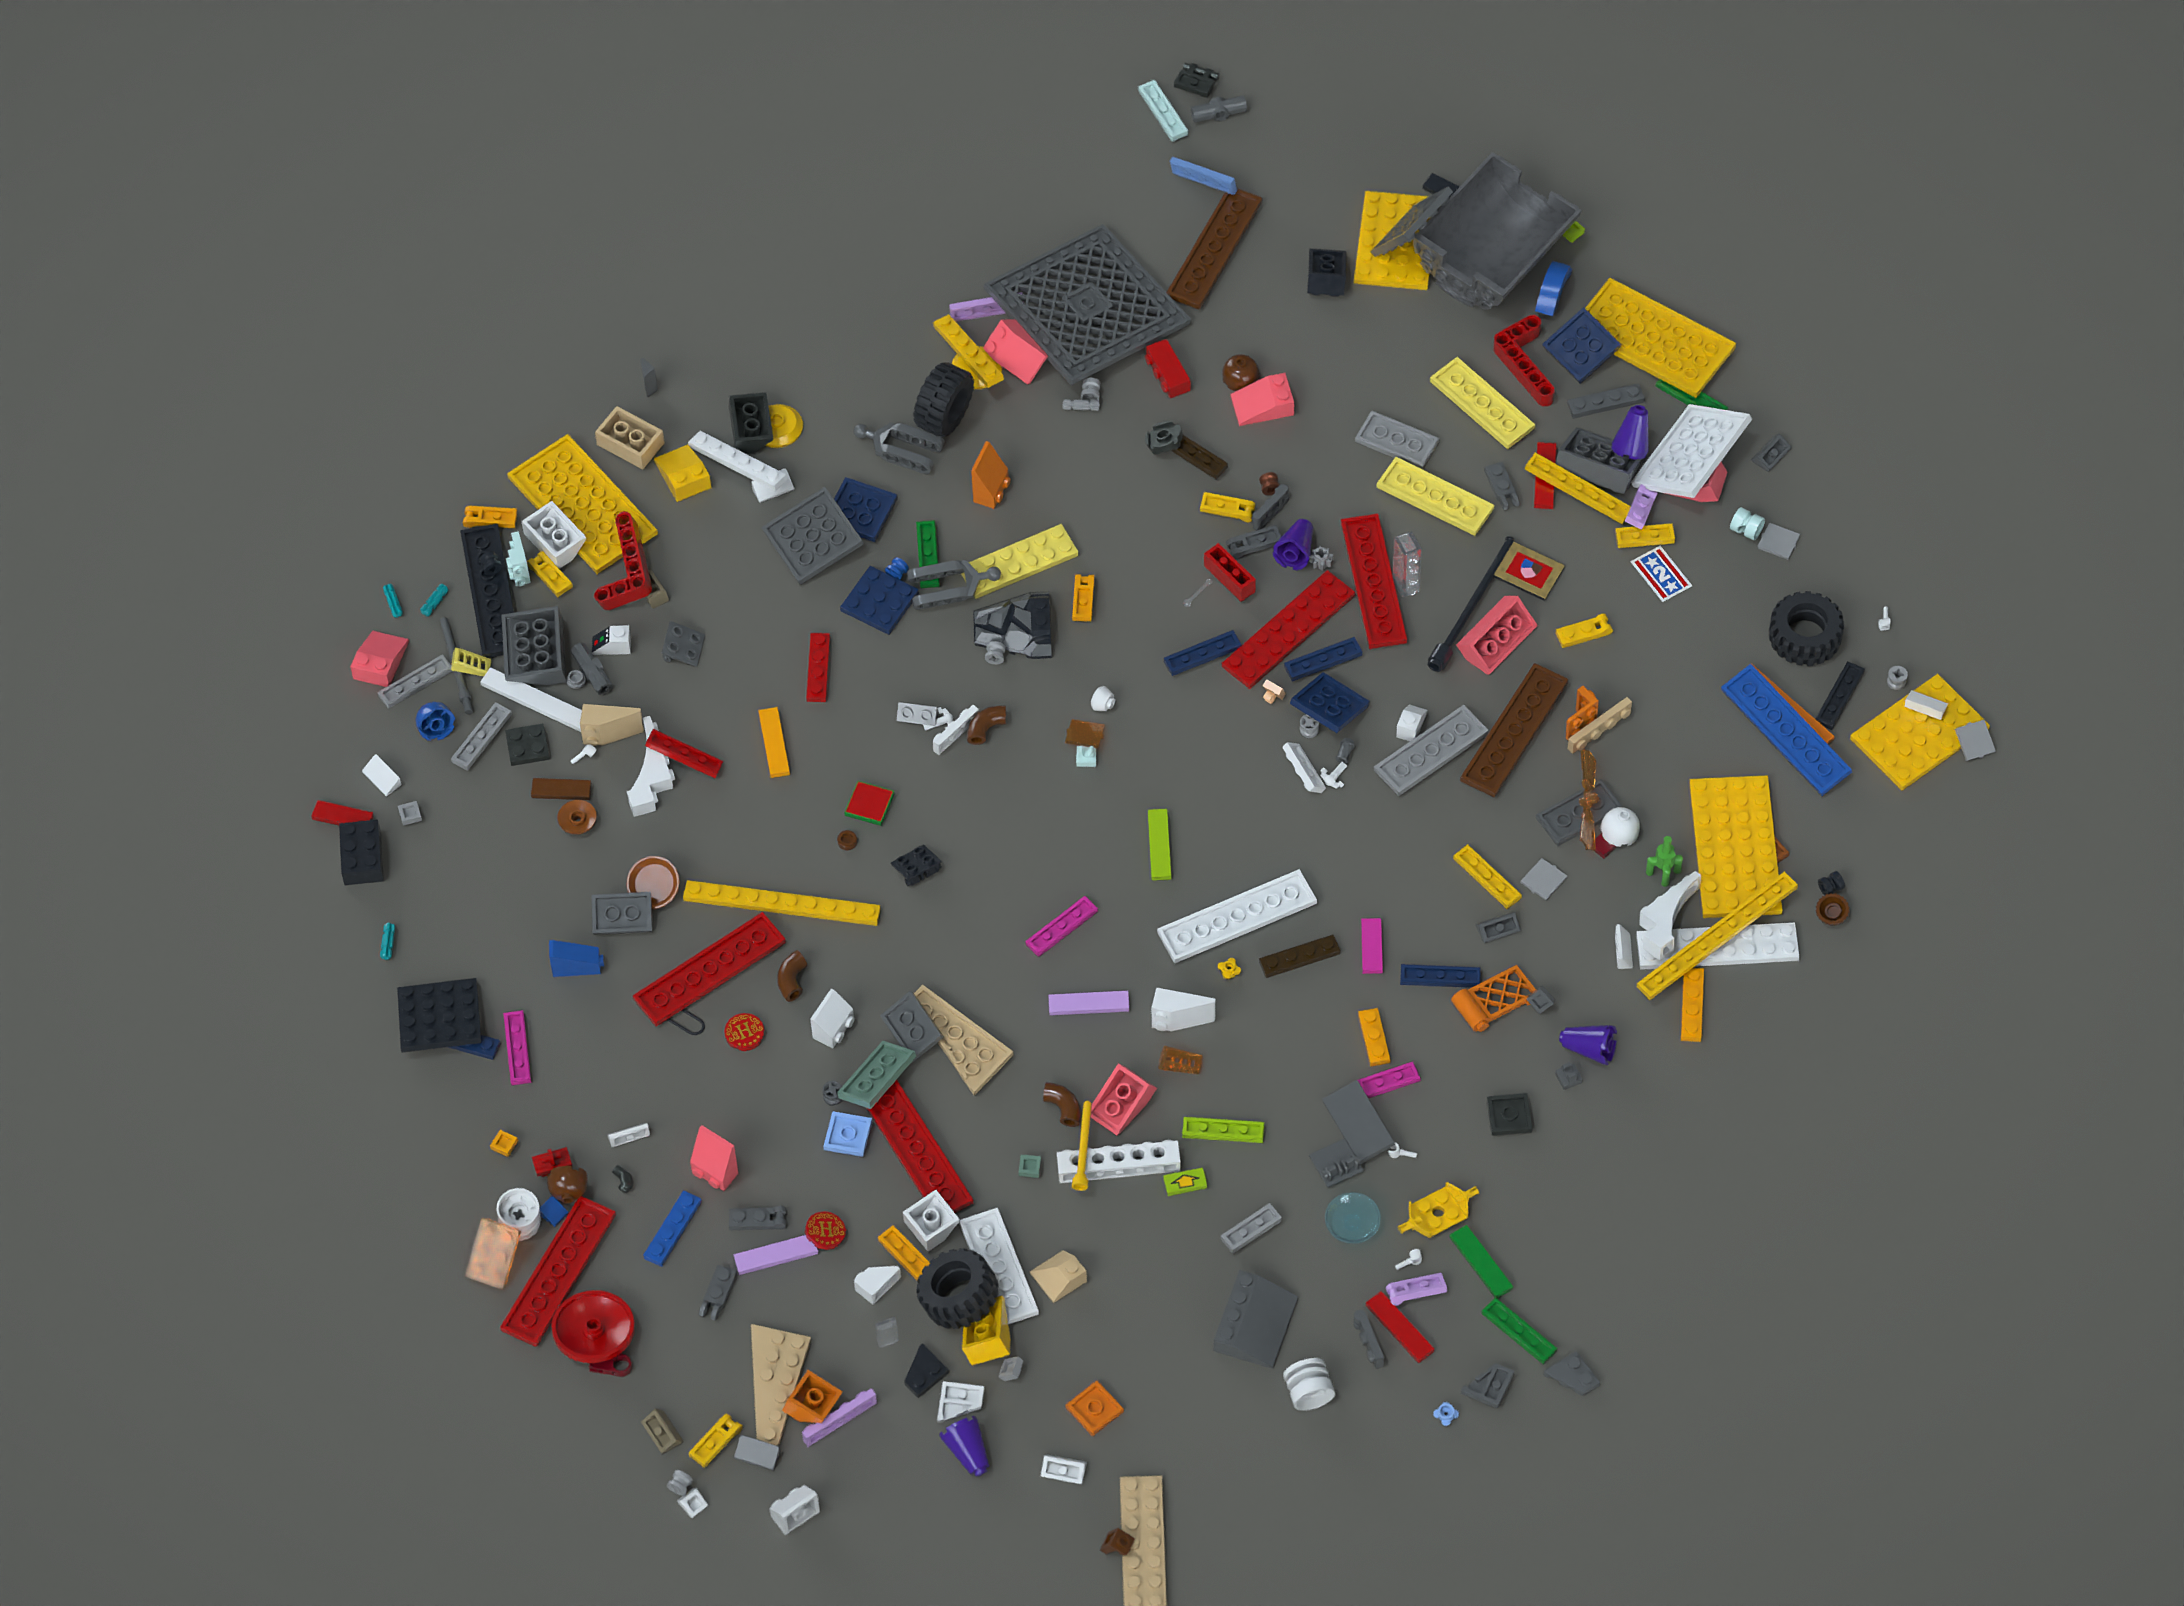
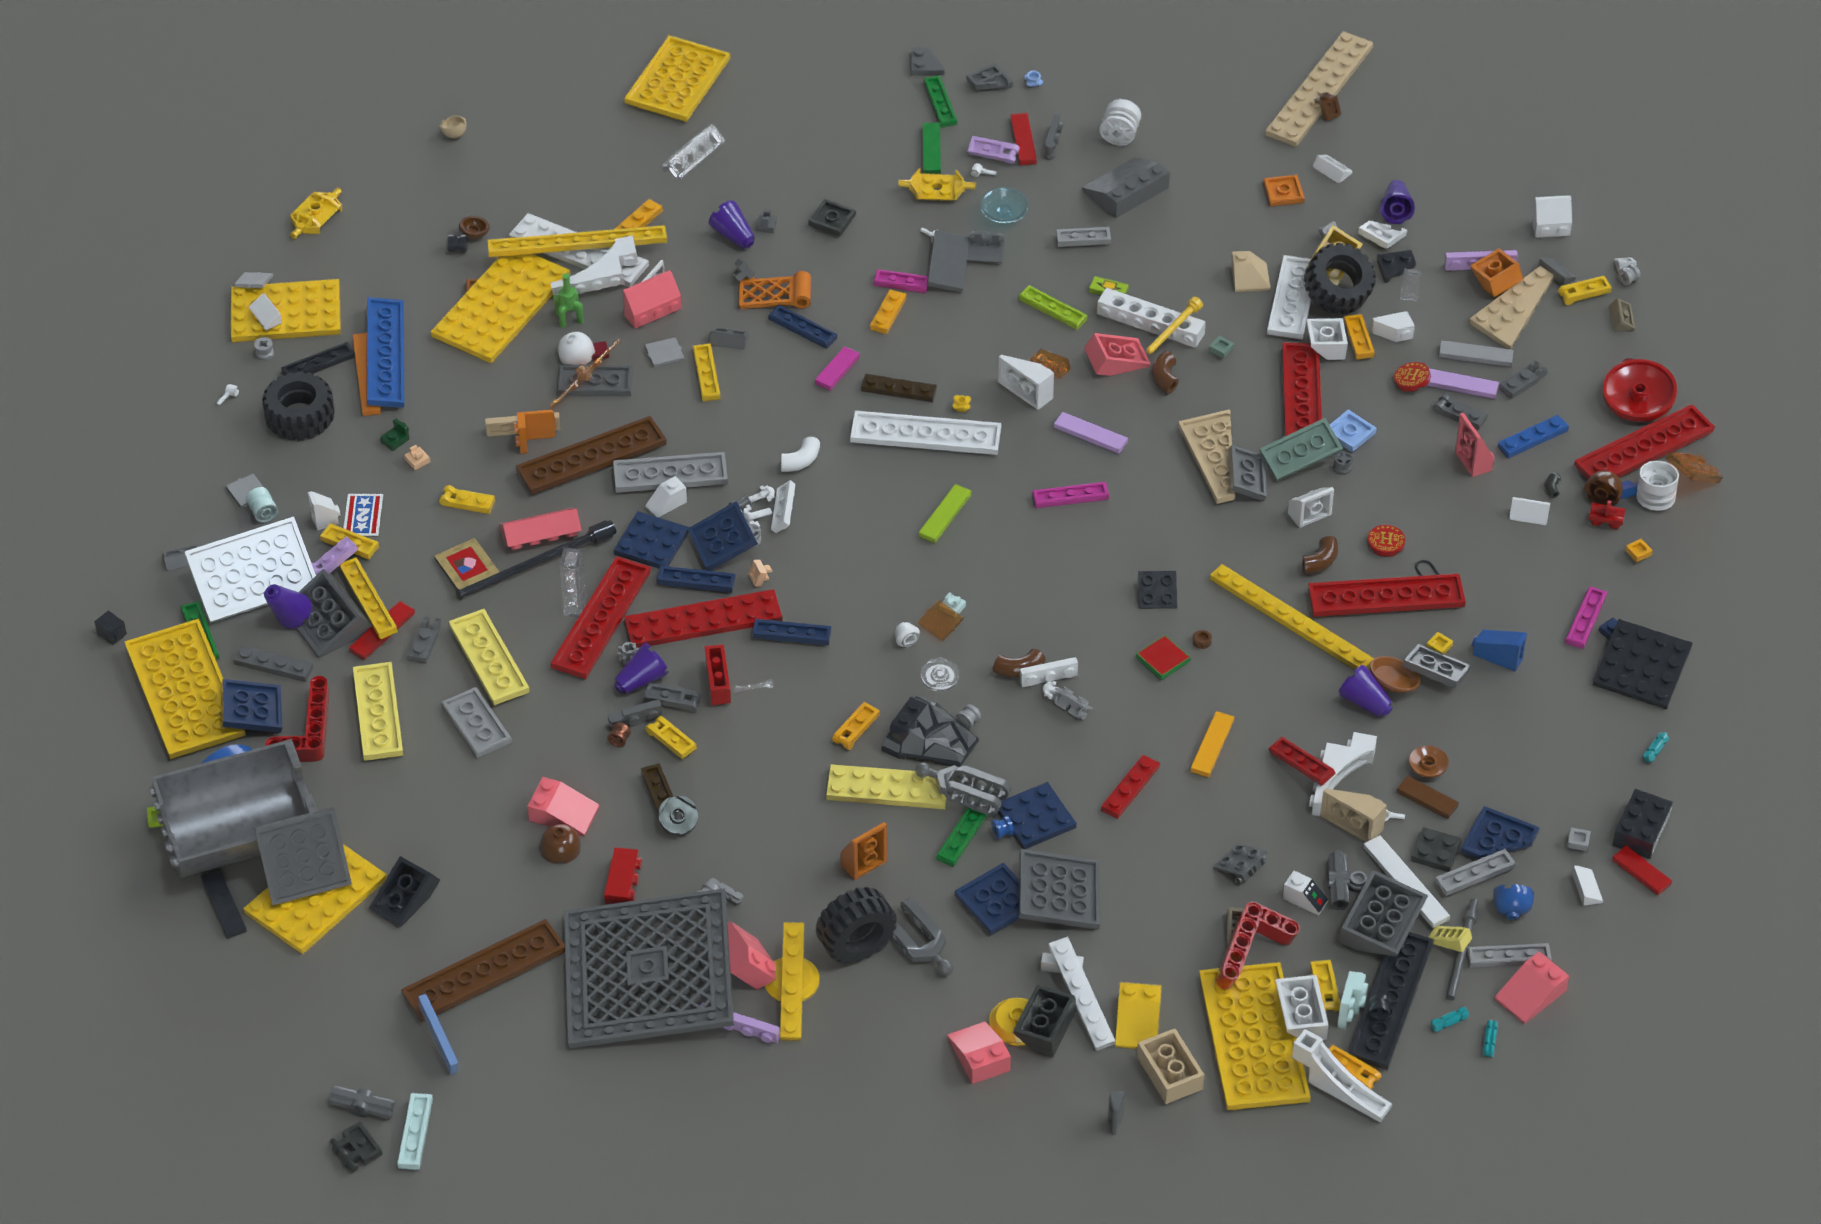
camera: 150 degrees left, 10 degrees down
none -> black brick [94,610,127,645]
none -> yellow plate [290,187,342,239]
none -> white slope [308,491,341,530]
none -> dark green bracket [380,418,409,451]
none -> light nougat tile [404,445,430,470]
none -> tan hair [439,116,467,138]
none -> dark blue plate [614,511,689,569]
none -> coral slope [623,270,682,329]
none -> yellow plate [624,35,731,122]
none -> clear fence [660,124,725,180]
none -> white piece [743,505,773,527]
none -> white cylinder [781,437,820,472]
none -> clear tile [921,658,959,691]
none -> coral slope [947,1022,1011,1084]
none -> white arch [1292,1029,1392,1122]
none -> dark purple cone [1338,665,1393,717]
none -> yellow plate [1426,632,1454,655]
none -> light grey tile [1439,340,1514,367]
none -> dark blue plate [1461,806,1540,860]

